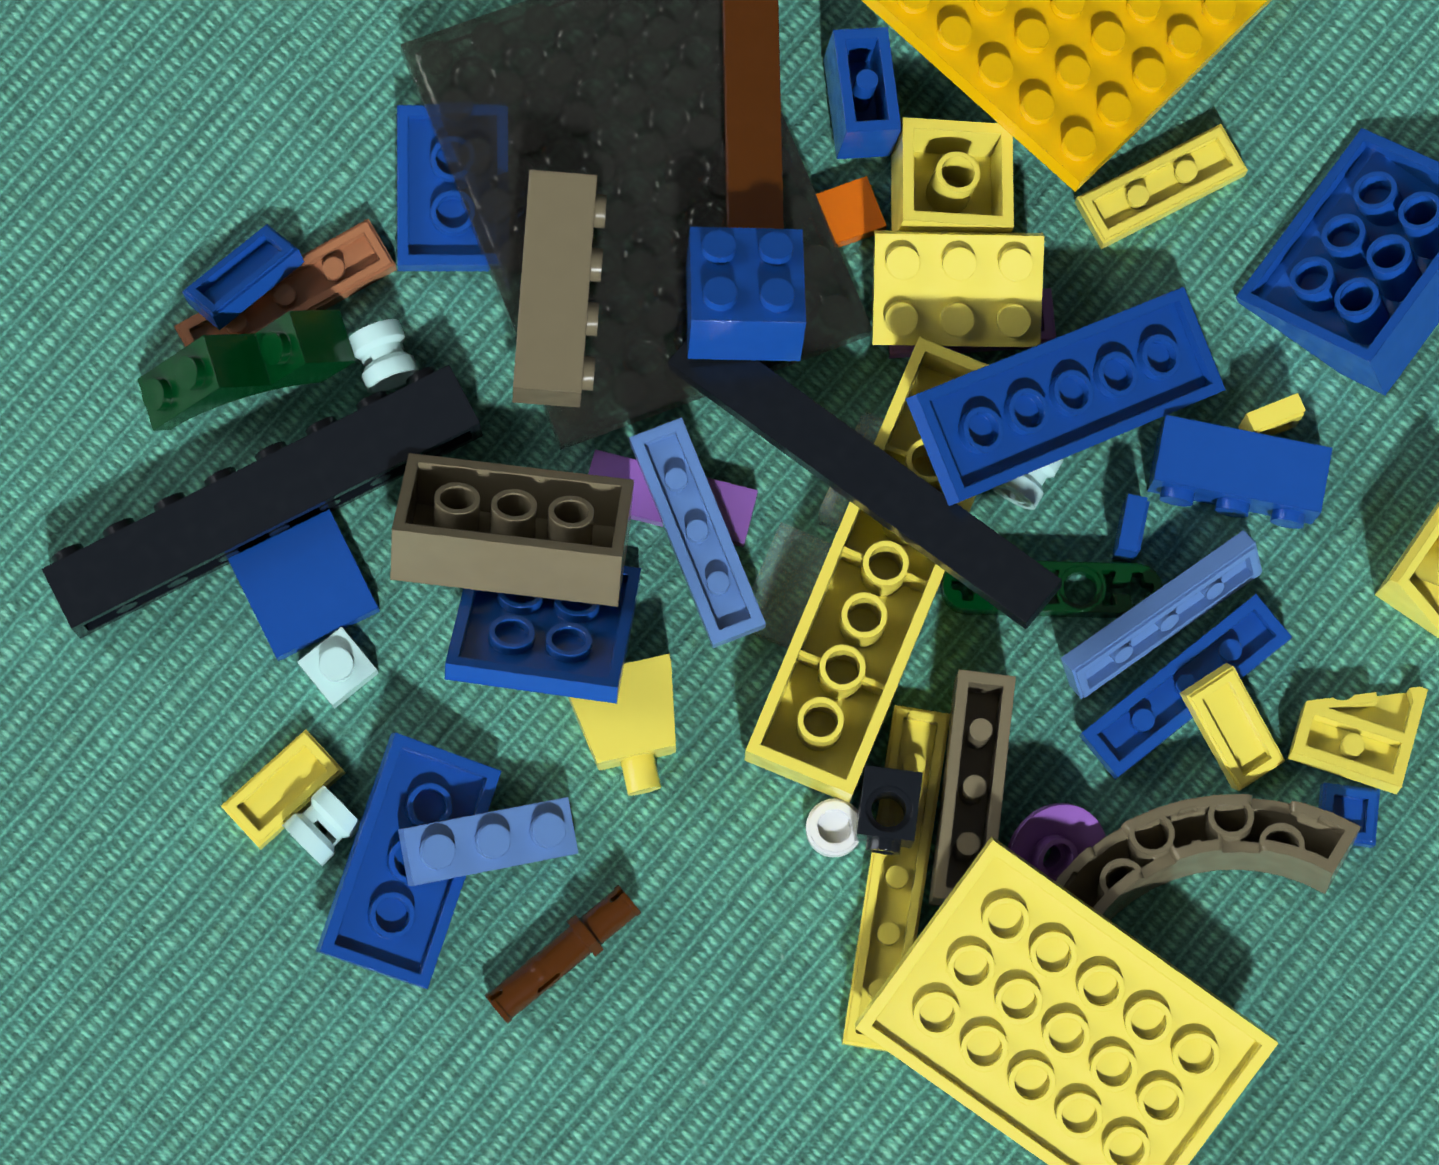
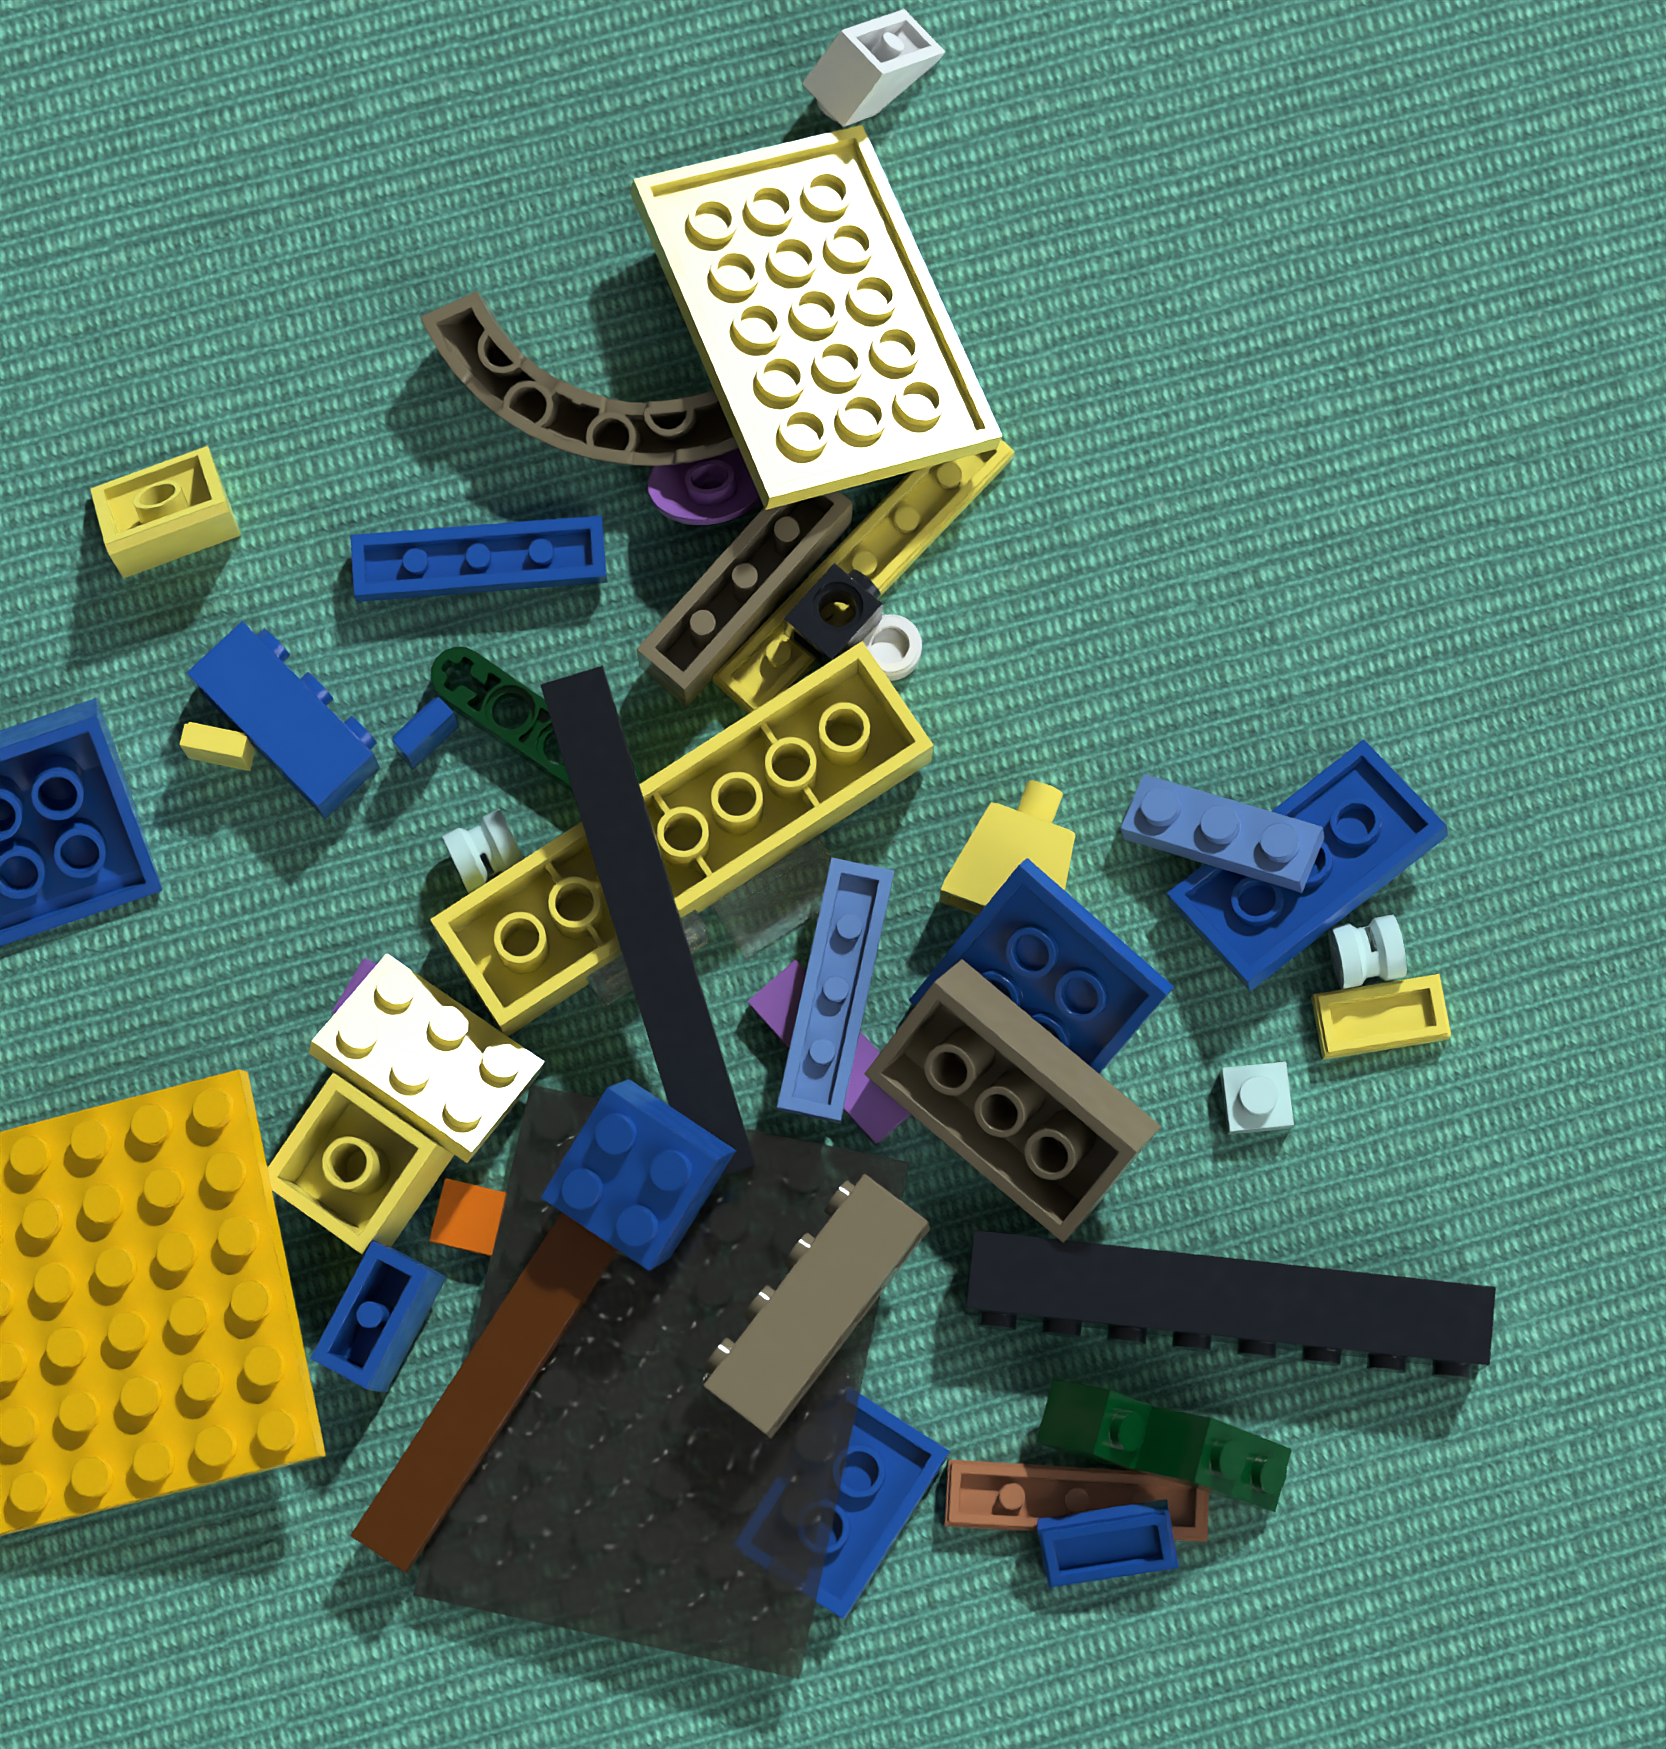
camera: 145 degrees left, 0 degrees up
blue tile [228,509,380,661] -> none
light aqua wheel [349,319,419,394] -> none
reddish brown pin [485,885,641,1024] -> none
blue plate [906,287,1225,506] -> none
medium blue tile [1061,530,1262,699] -> none
light yellow tile [1075,124,1248,249] -> none
light yellow tile [1179,663,1285,791] -> none
light yellow wing [1287,687,1428,794] -> none
blue tile [1318,783,1380,848] -> none

